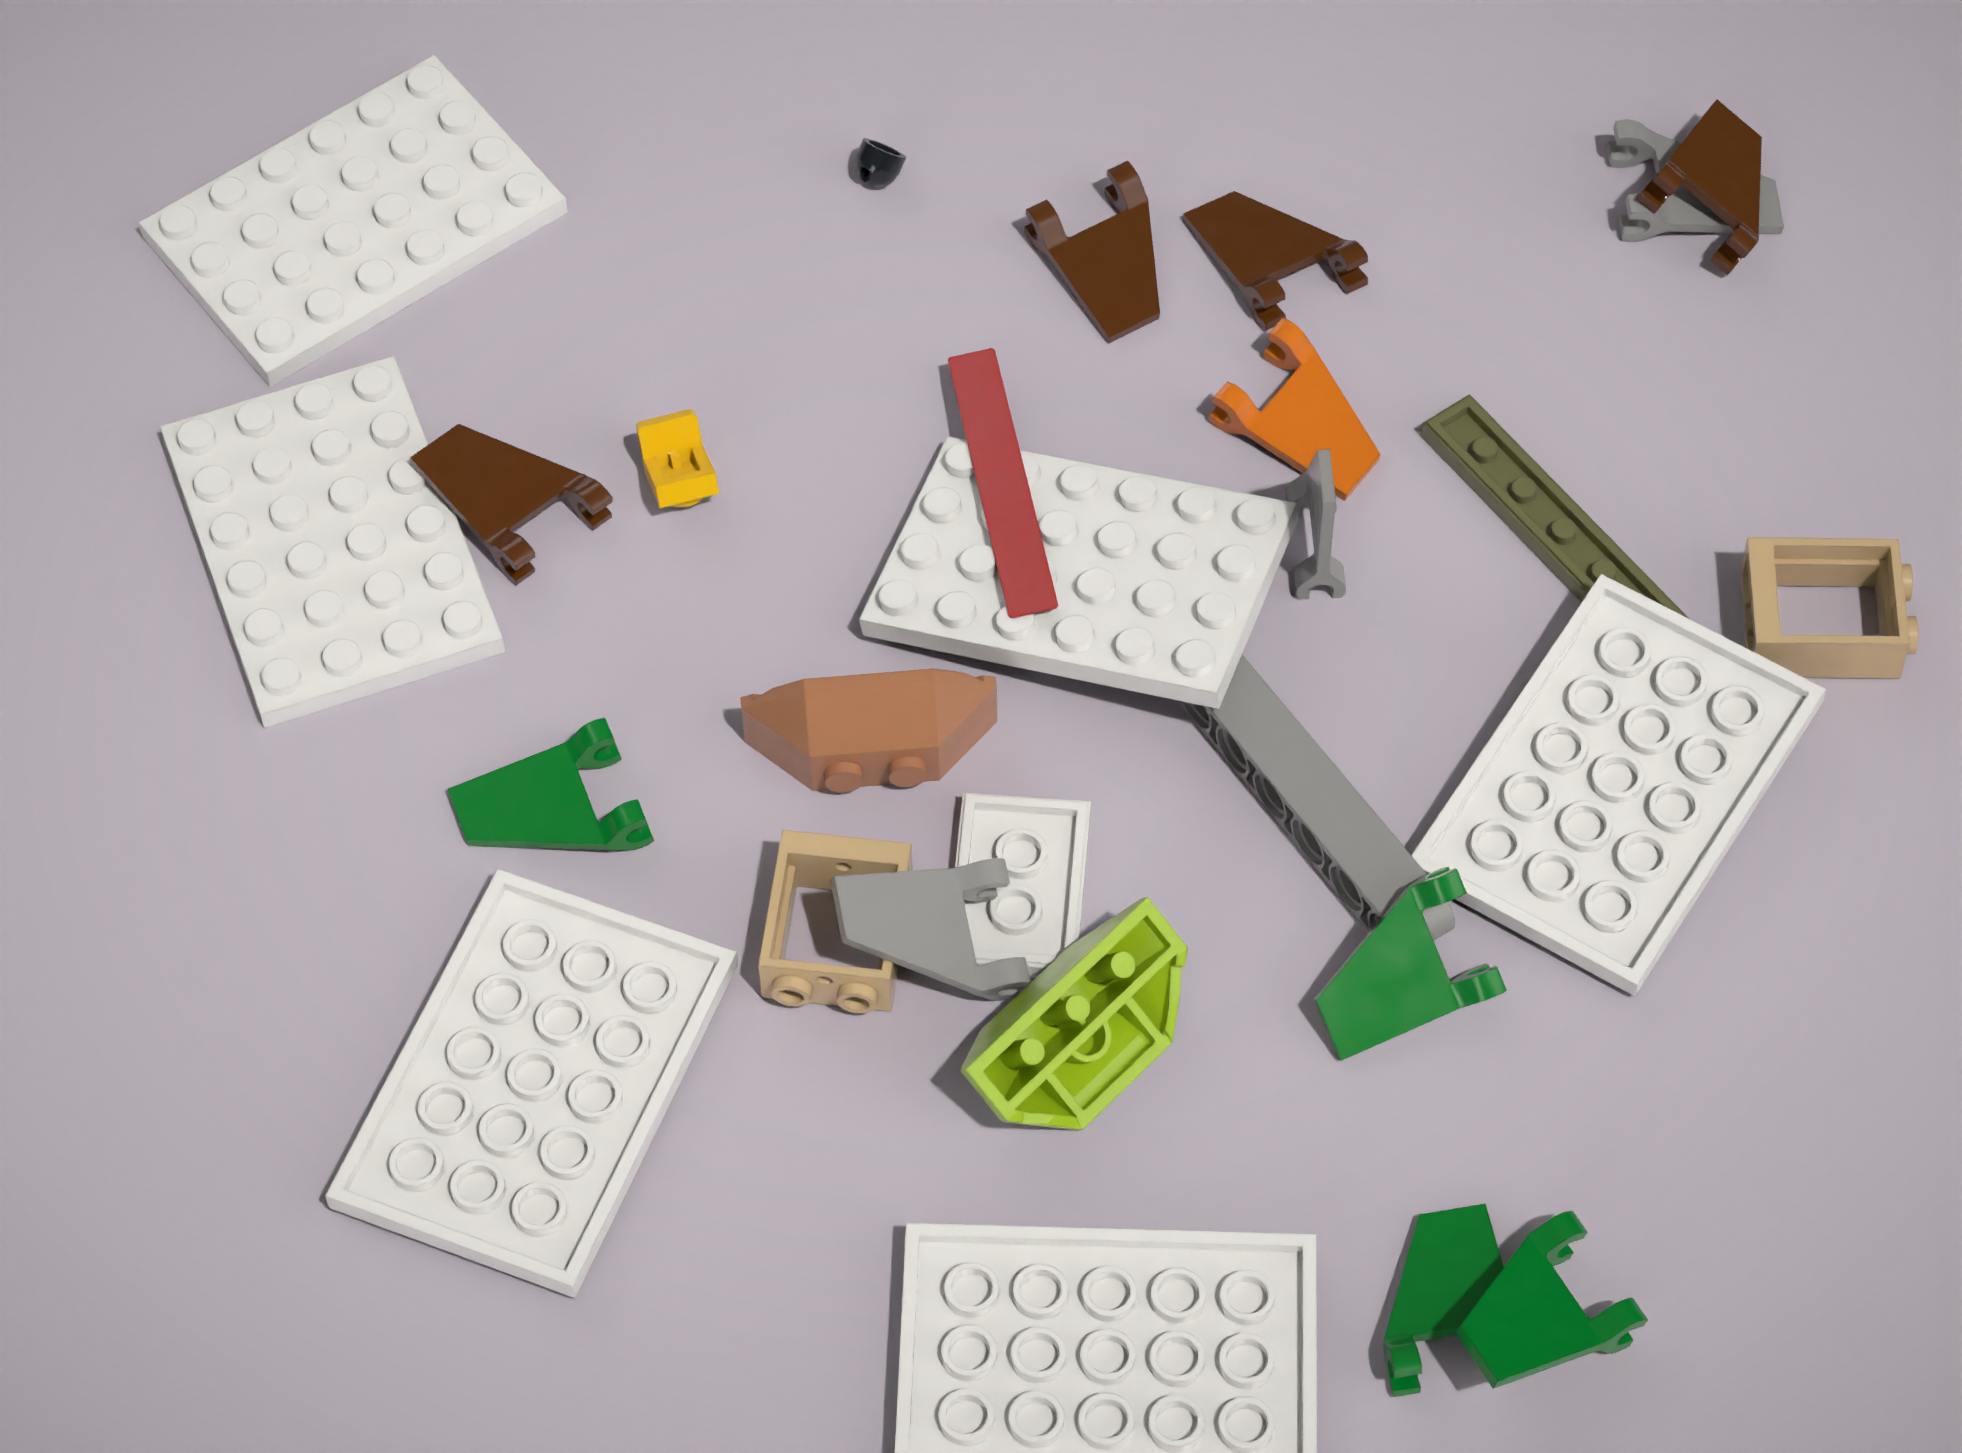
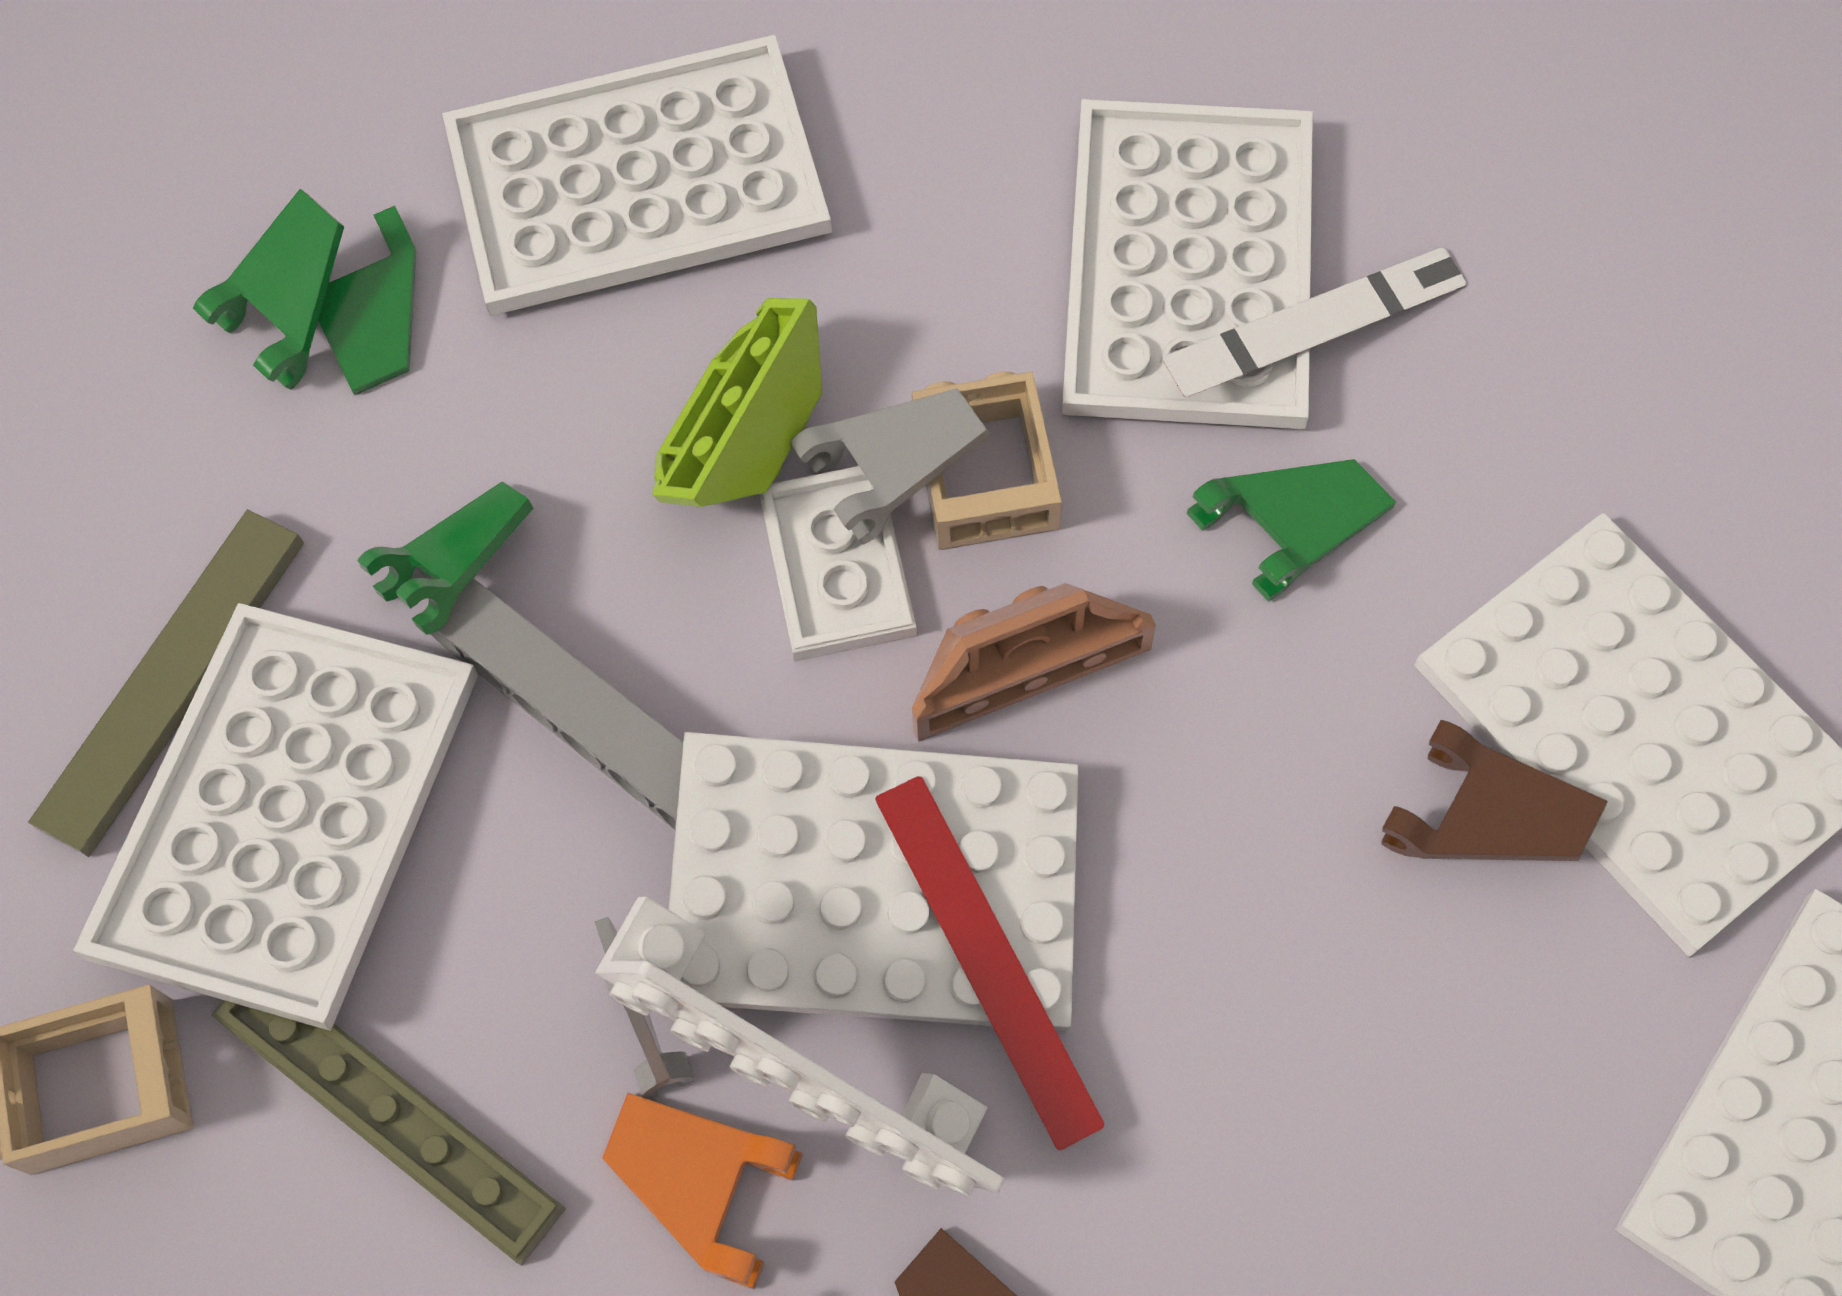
camera: 165 degrees right, 10 degrees up
yellow bracket [636,409,720,508] -> none
none -> olive tile [28,509,304,857]
none -> white bracket [595,896,1005,1197]
none -> white sticker [1162,247,1466,397]

